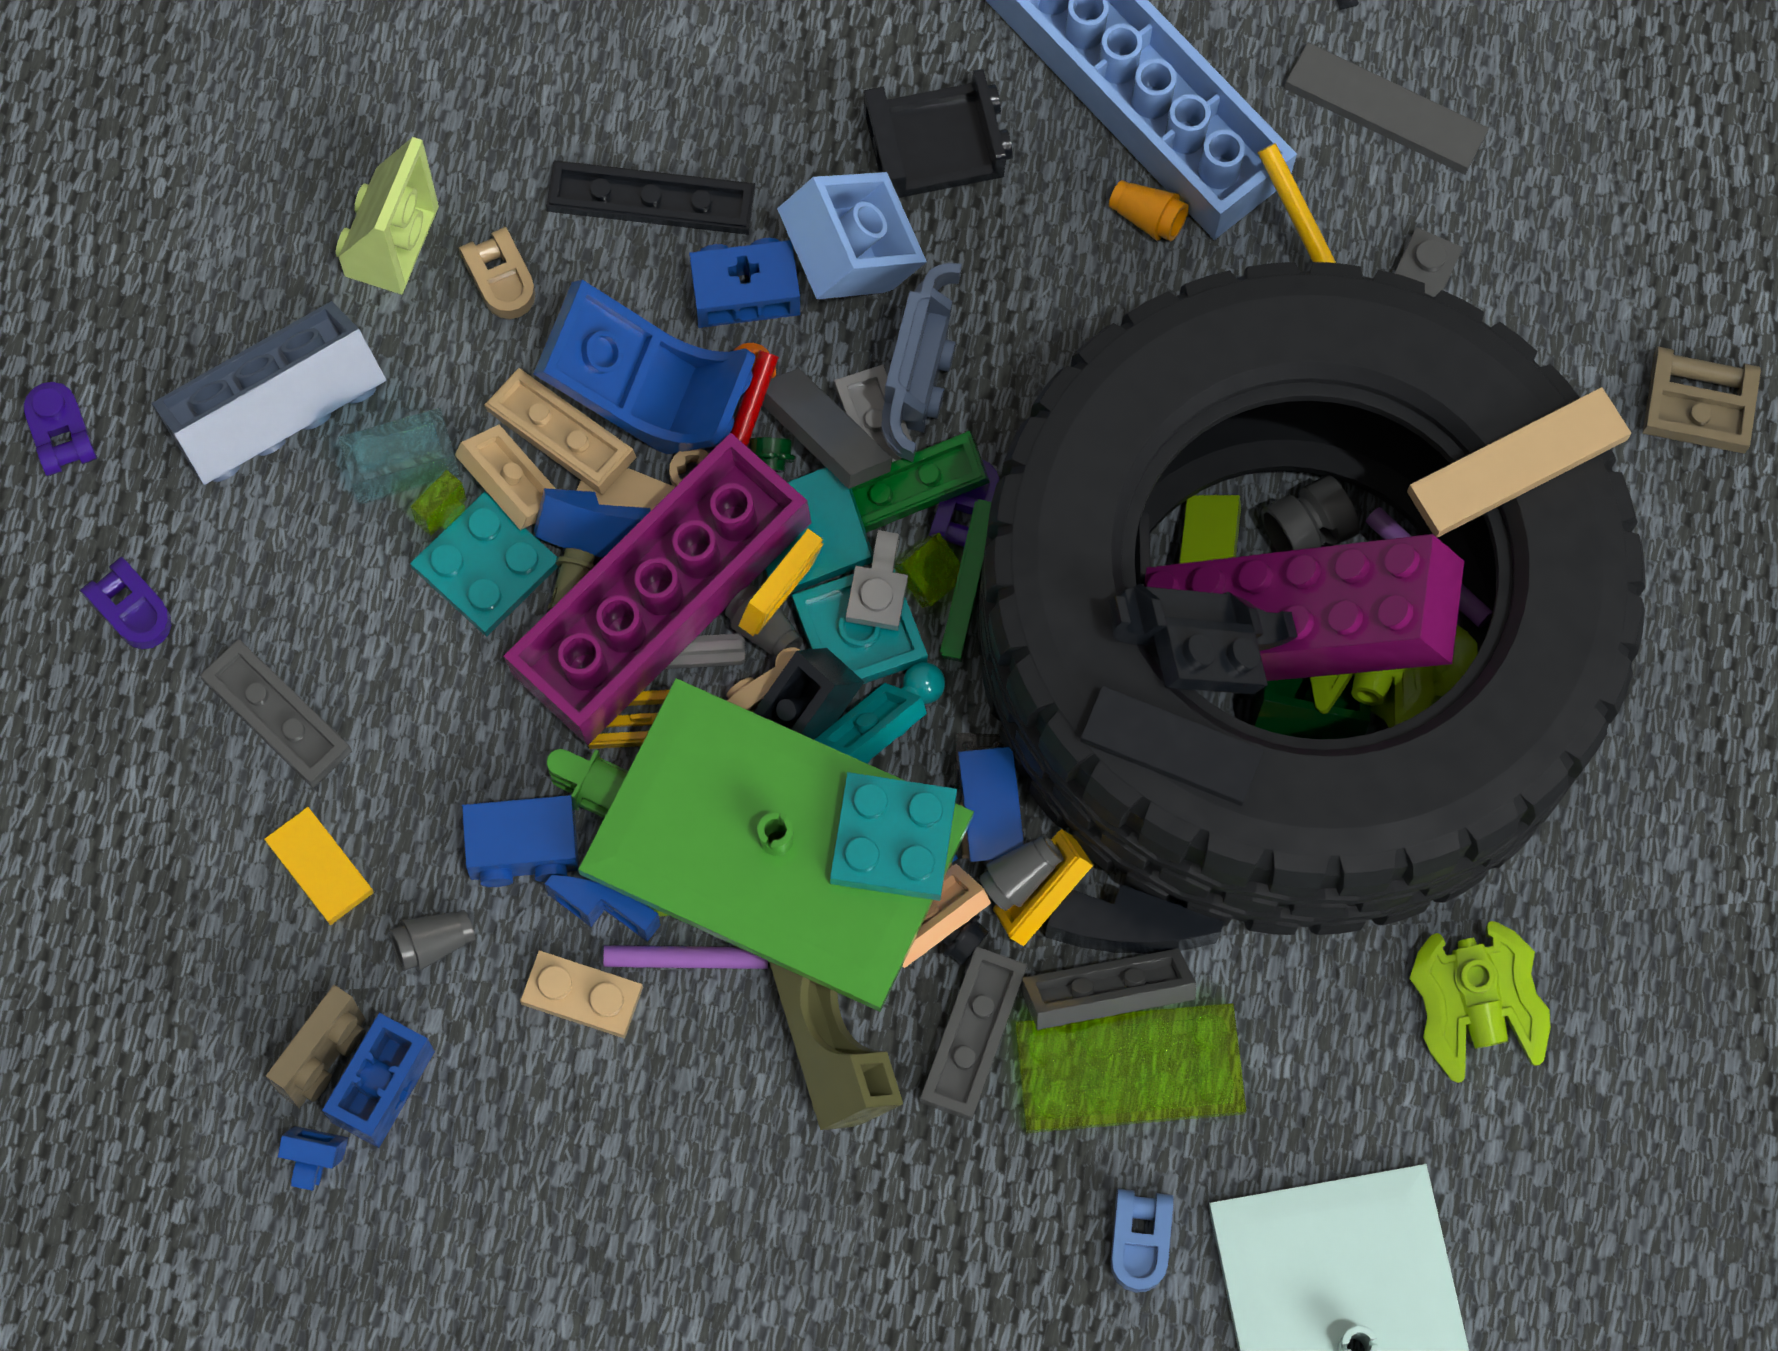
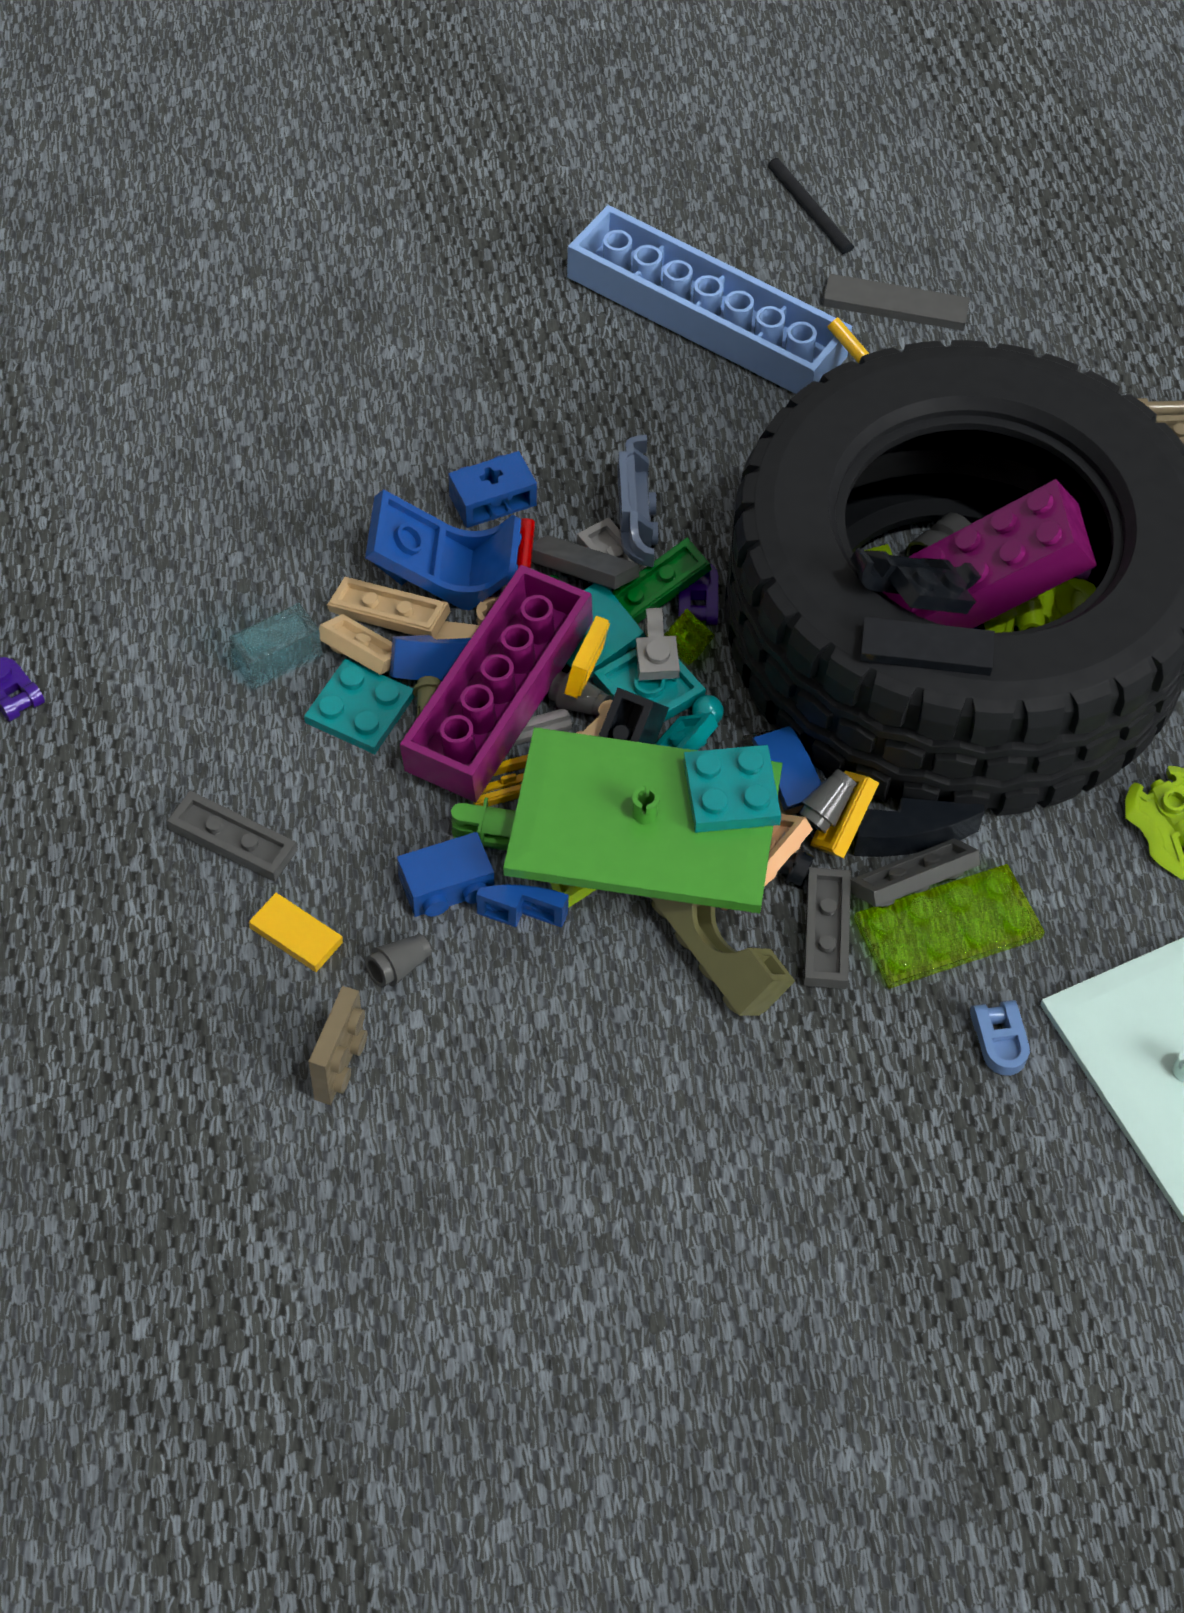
camera: 15 degrees left, 15 degrees down
dark purple plate [80,557,172,649] -> none
slope [151,301,387,485] -> none
blue tile [278,1126,348,1191] -> none
blue brick [322,1013,435,1148] -> none
yellowish green slope [336,137,439,295] -> none
clear neon green plate [410,469,467,536] -> none
tan plate [458,227,536,319] -> none
tan plate [520,951,643,1039] -> none
black tile [546,160,756,235] -> none
medium lavender bar [603,945,768,969] -> none
light blue brick [777,172,927,299] -> none
black panel [864,69,1013,198] -> none
green tile [940,499,991,662] -> none
light orange cone [1109,180,1189,241] -> none
tan tile [1407,387,1631,538] -> none

